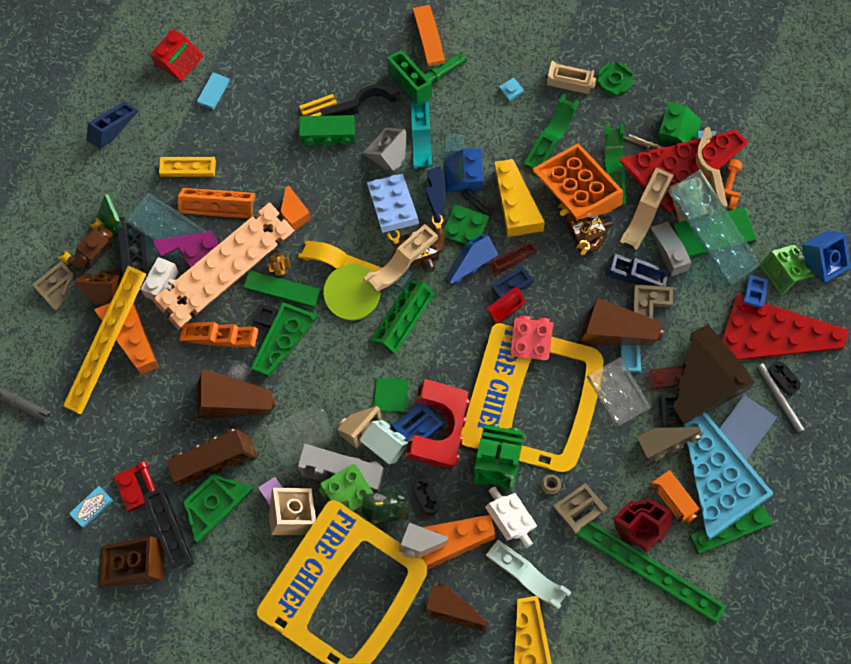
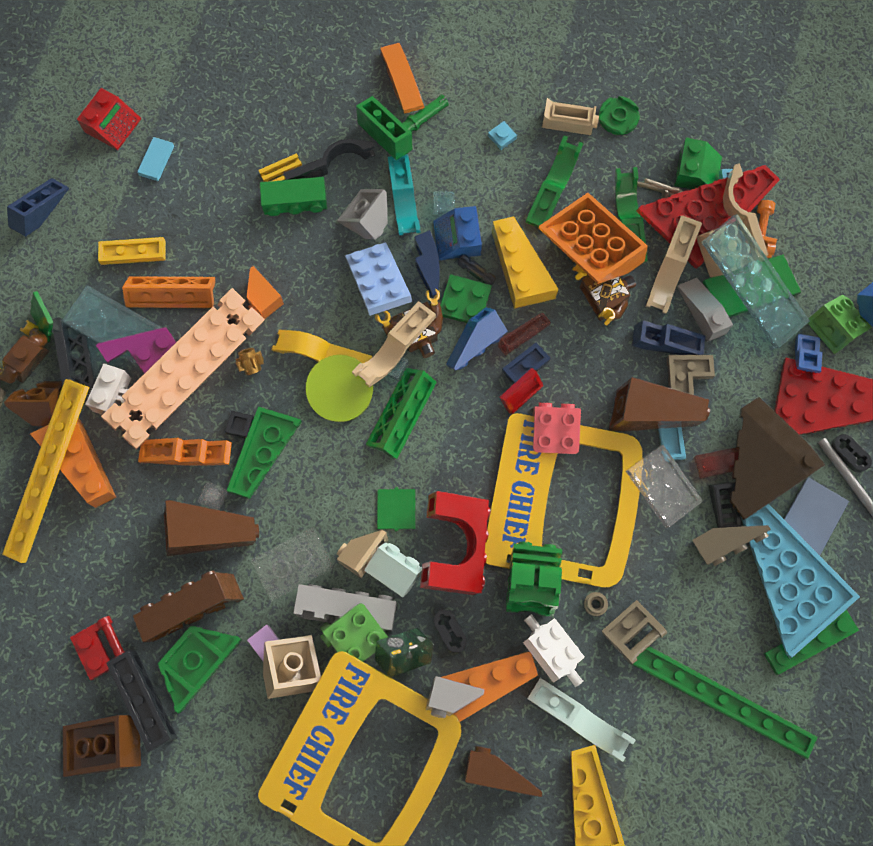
camera: 10 degrees left, 5 degrees up
tile [69,486,113,528] -> none
green tile [243,270,321,308] -> none
blue plate [391,403,443,442] -> none
dark red brick [613,499,672,552] -> none
orange window [650,470,700,524] -> none

